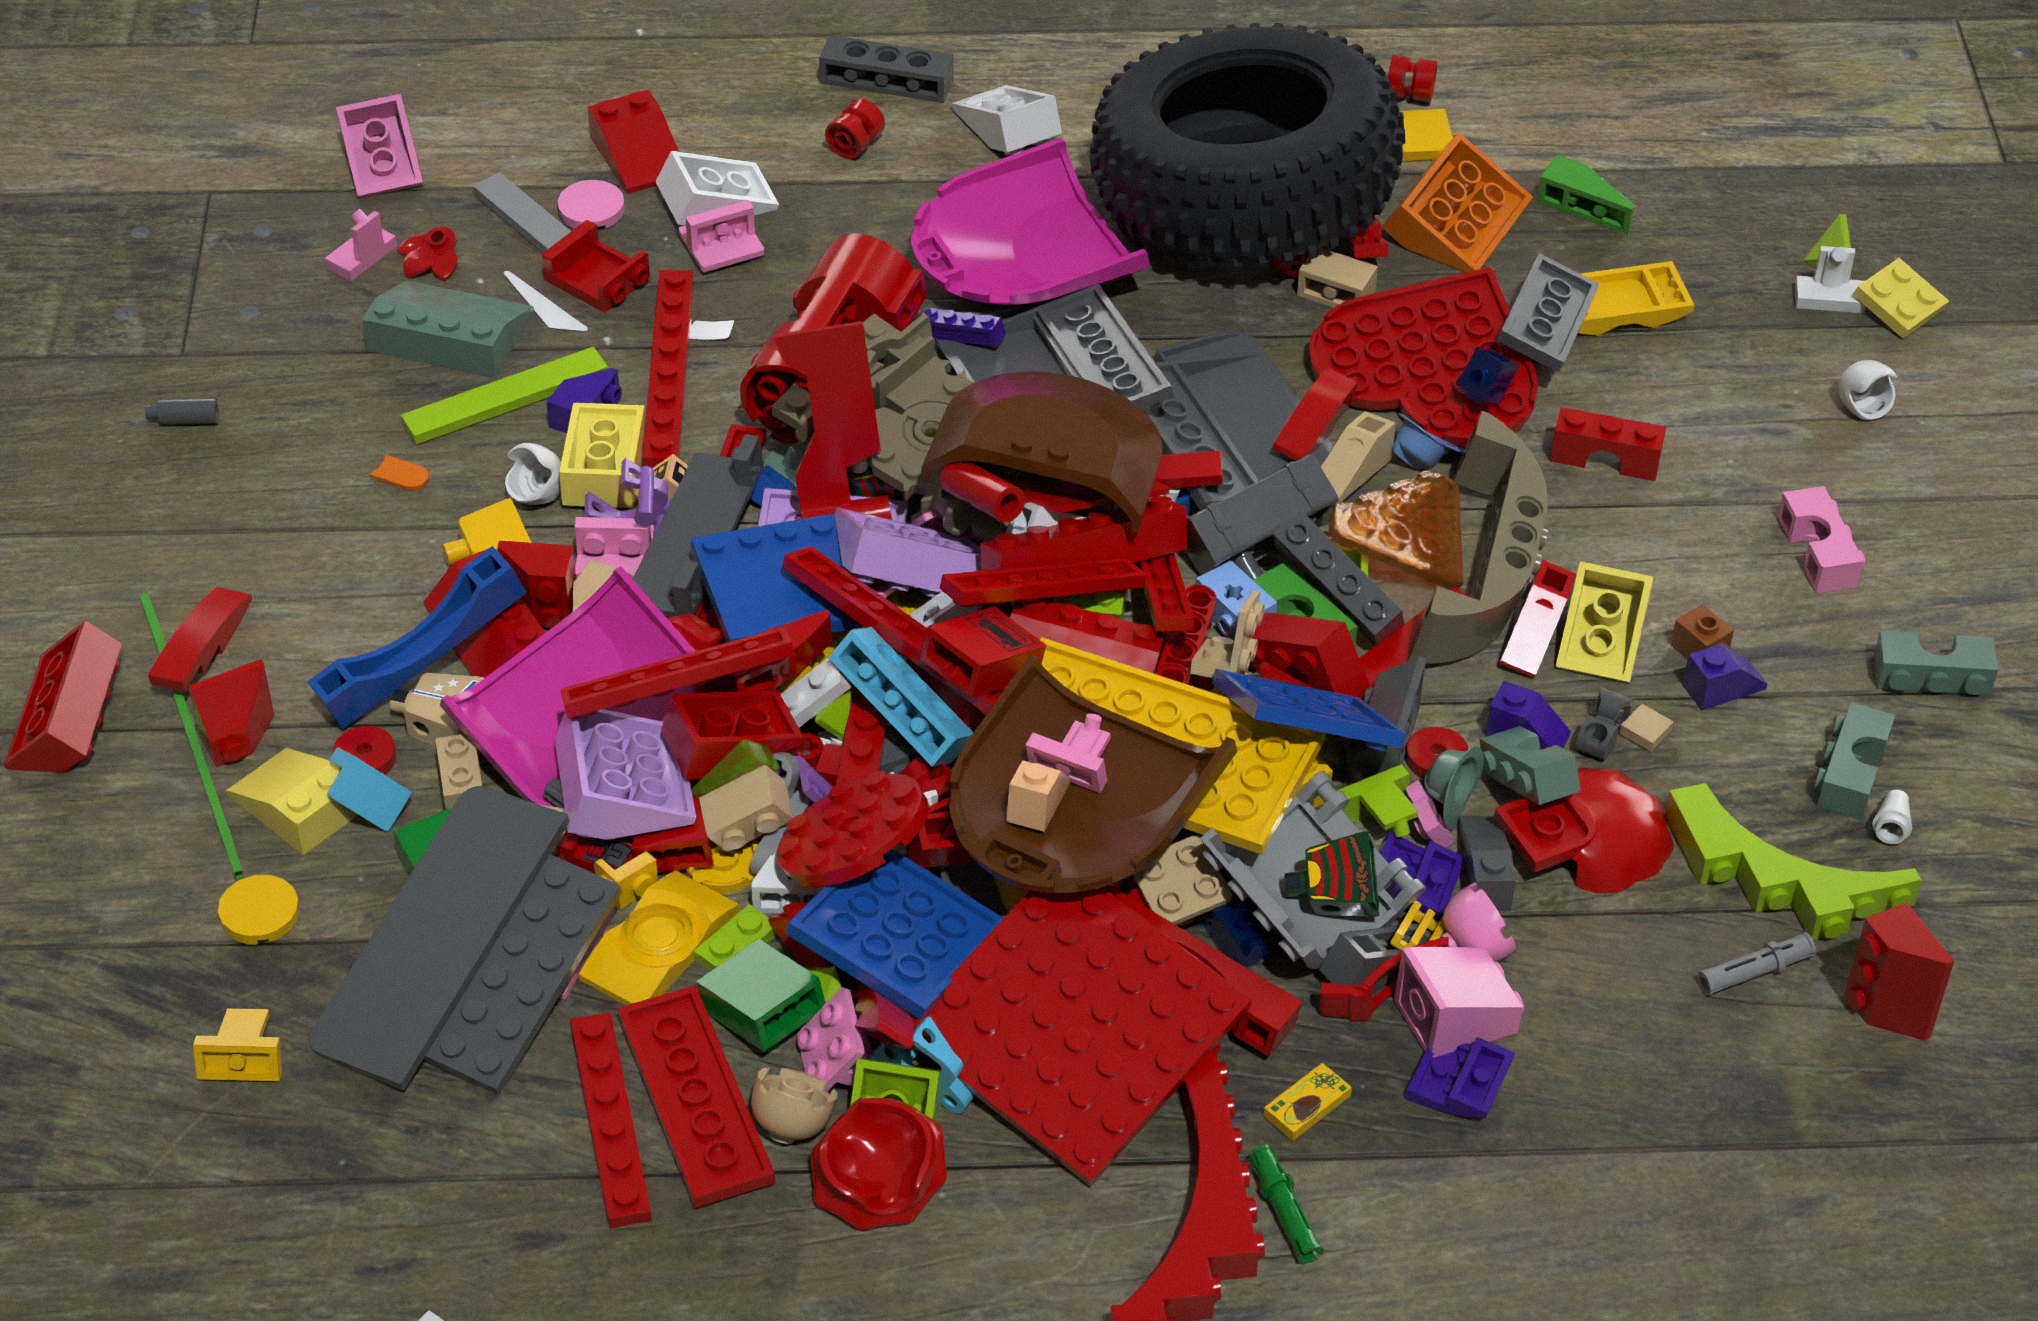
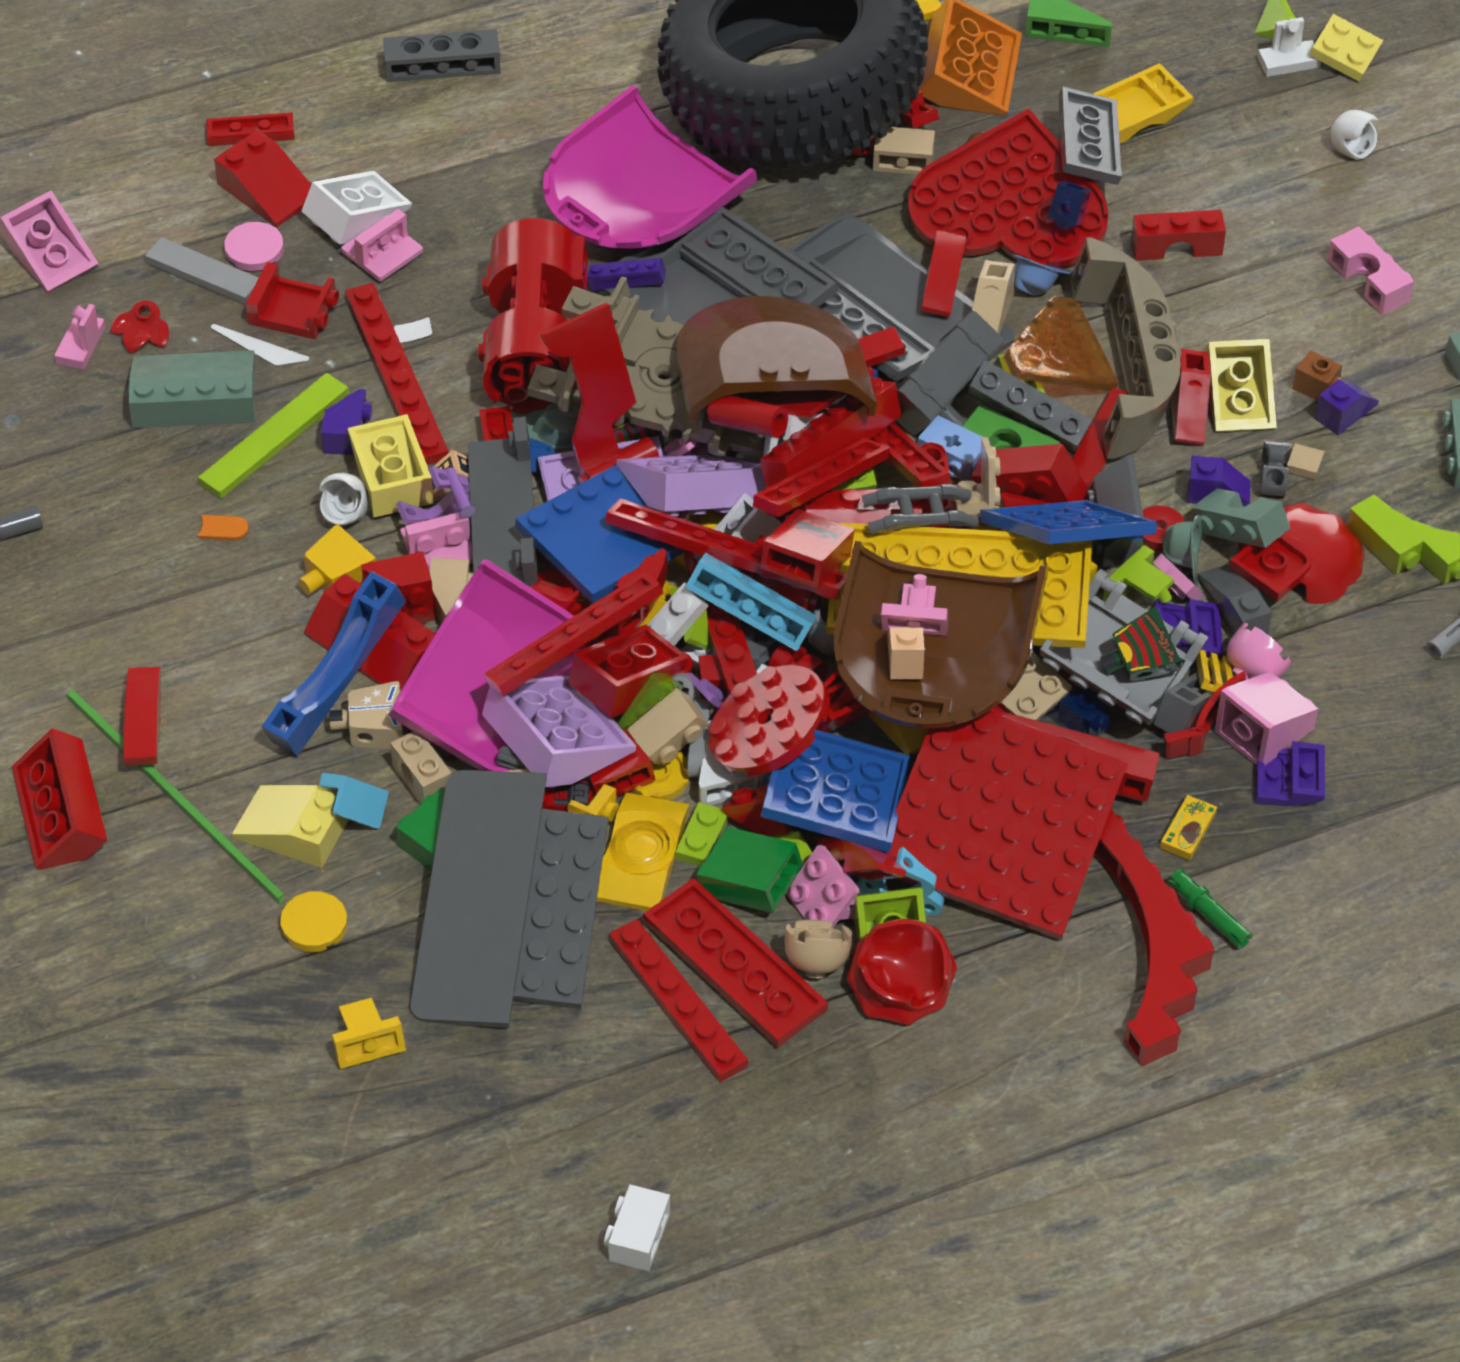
camera: 20 degrees left, 5 degrees up
red slope [188,659,275,768] -> none
red piece [333,726,397,775] -> none
red wheel [825,99,885,159] -> none
white slope [952,85,1062,155] -> none
none -> red tile [206,112,295,146]
none -> dark grey piece [861,484,979,534]

